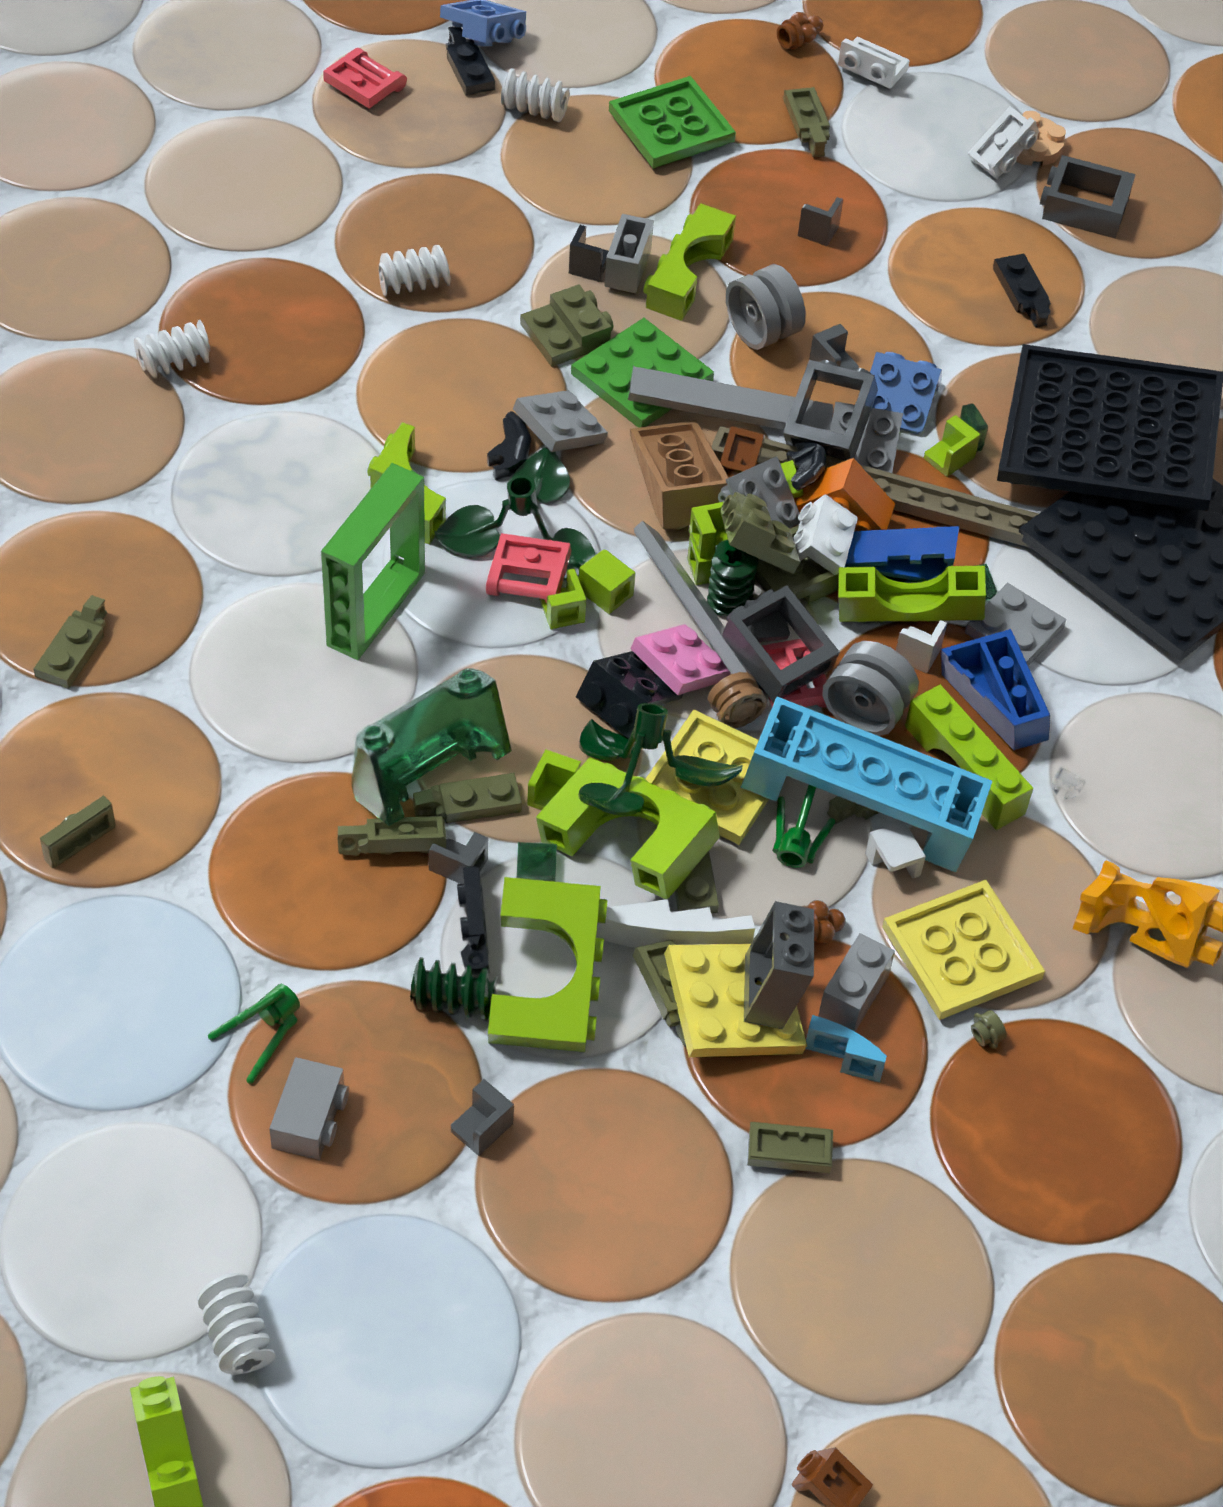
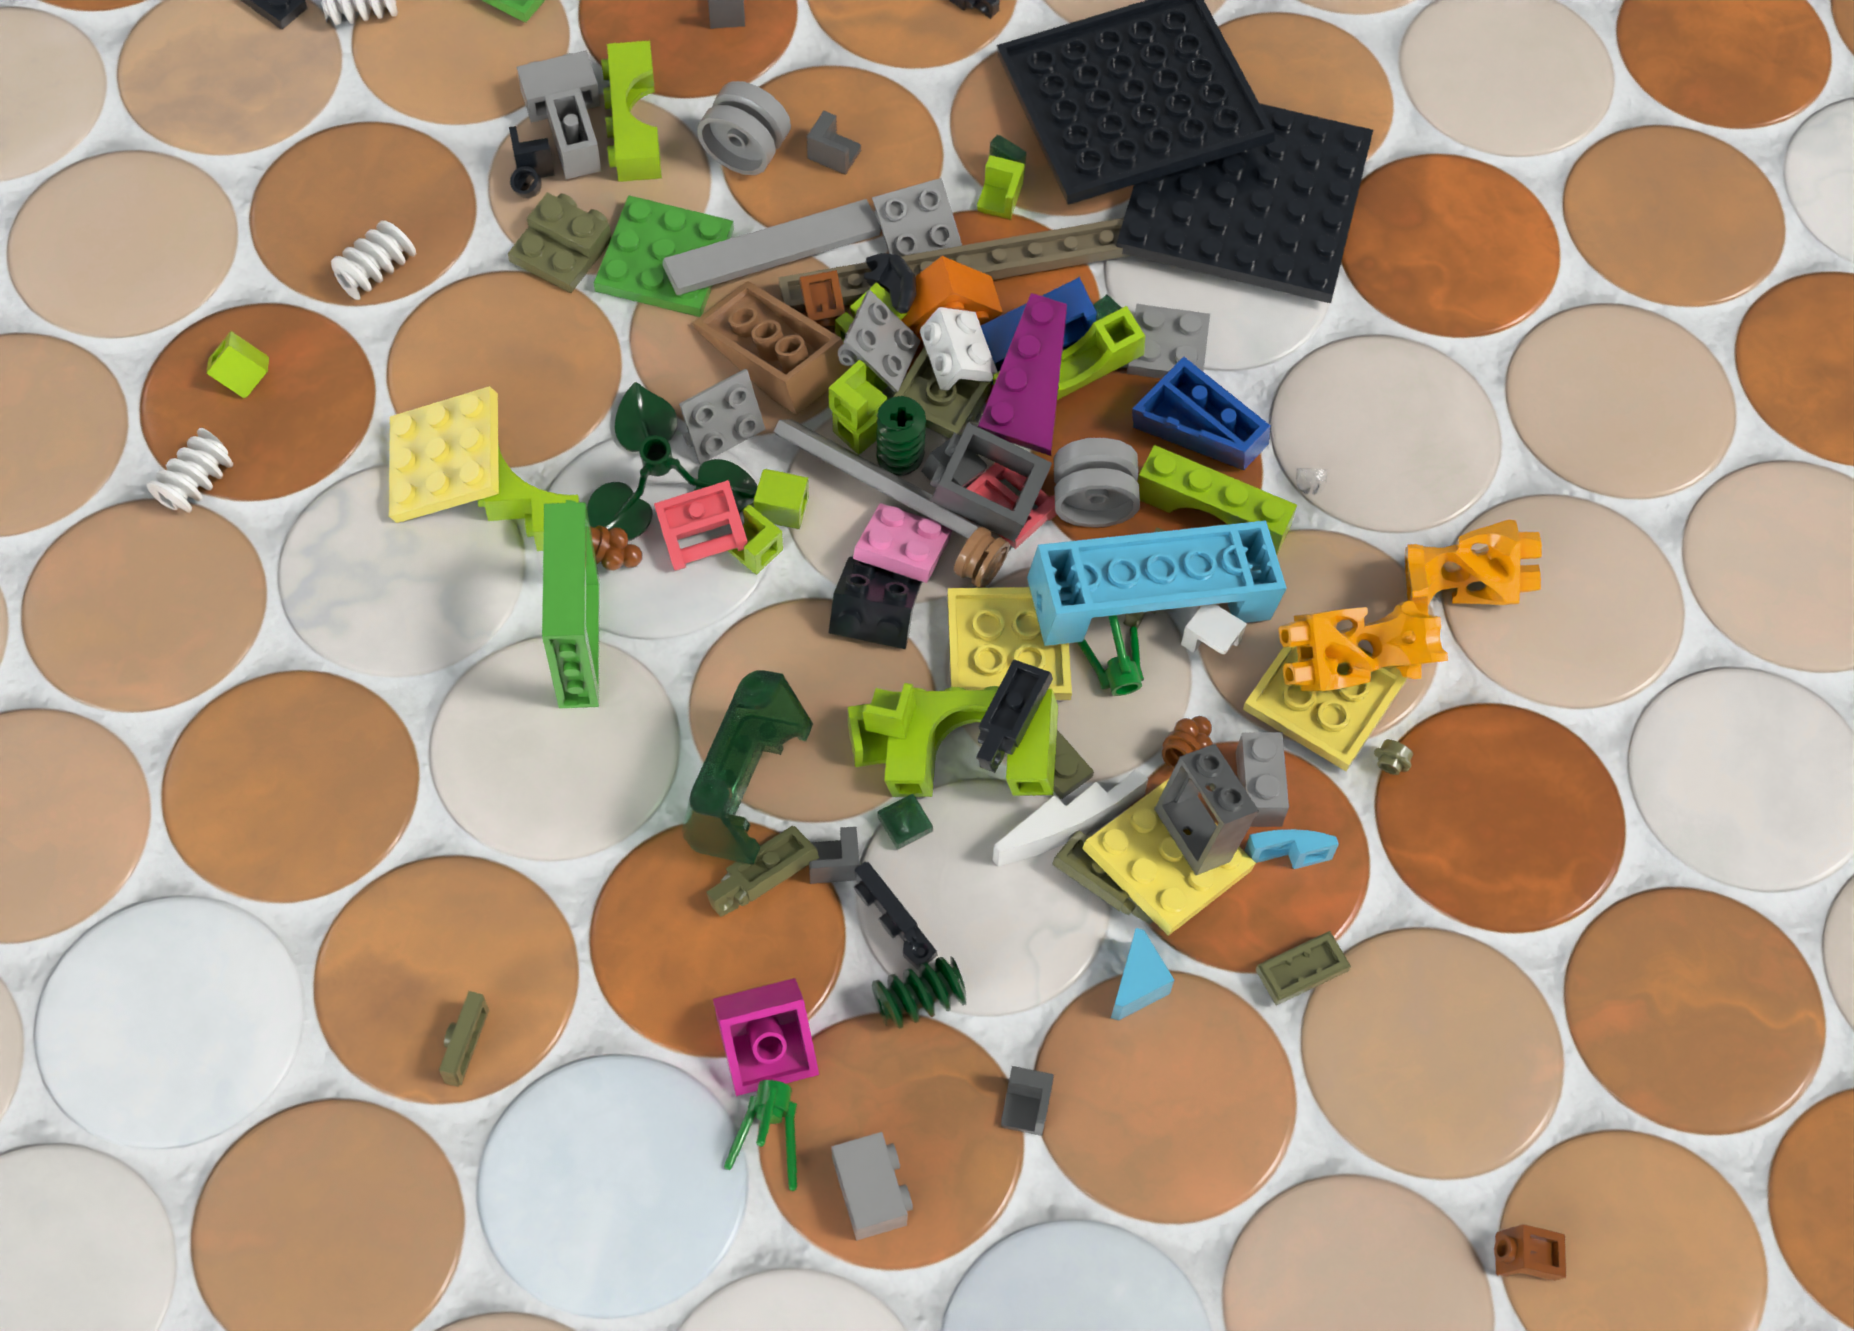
camera: 30 degrees left, 10 degrees up
olive hinge [34,595,107,688] -> none
coral plate [323,47,407,109] -> none
olive hinge [413,773,522,823] -> none
black piece [487,411,532,480] -> none
lime arch [488,877,608,1052] -> none
light grey plate [513,390,608,452] -> none
dark green plant [578,703,743,816] -> none
olive plate [721,491,800,574] -> none
dark grey window [783,360,878,460] -> none
medium blue bracket [870,352,942,434] -> none
white panel [896,620,947,673] -> none
none -> lime panel [206,331,269,398]
none -> light yellow plate [389,386,499,523]
none -> black hinge [510,166,542,198]
none -> light grey brick [517,50,600,123]
none -> dark orange piece [590,525,643,571]
none -> light grey hinge [679,368,766,465]
none -> dark pink slope [713,978,819,1096]
none -> lime panel [862,683,916,739]
none -> black hinge [976,659,1053,773]
none -> magenta wing [978,293,1067,456]
none -> medium azure slope [1111,928,1174,1020]
none -> light orange hips [1278,600,1448,691]

